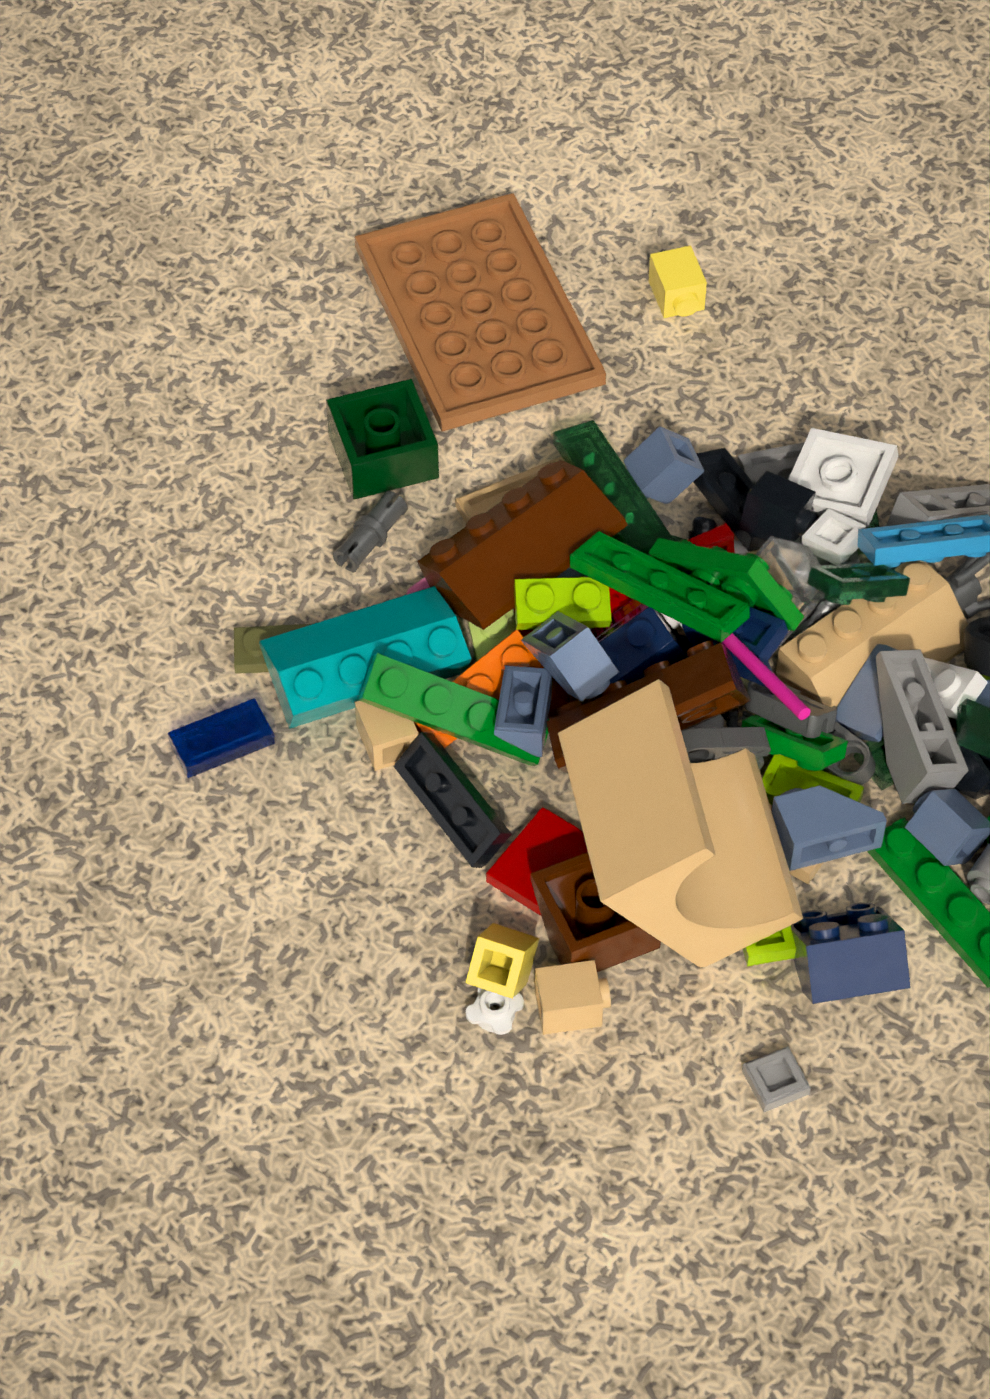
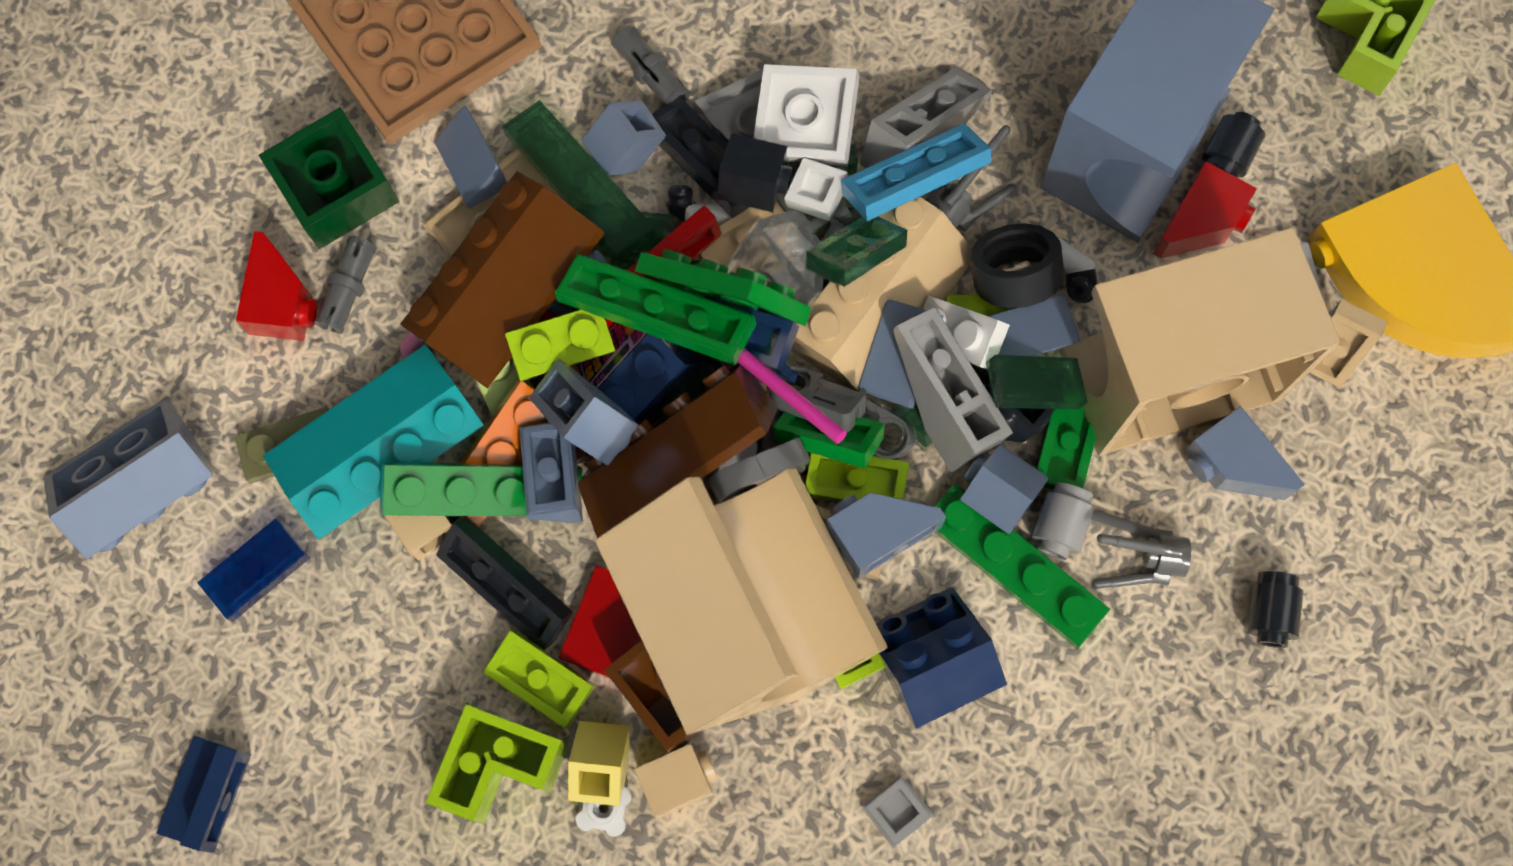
camera: 10 degrees left, 20 degrees up
none -> slope [43,397,213,560]
none -> dark blue panel [156,736,251,852]
none -> red slope [236,231,317,341]
none -> lime brick [426,705,569,824]
none -> sand blue slope [434,106,507,209]
none -> lime plate [483,630,596,728]
none -> dark grey pin [611,25,691,106]

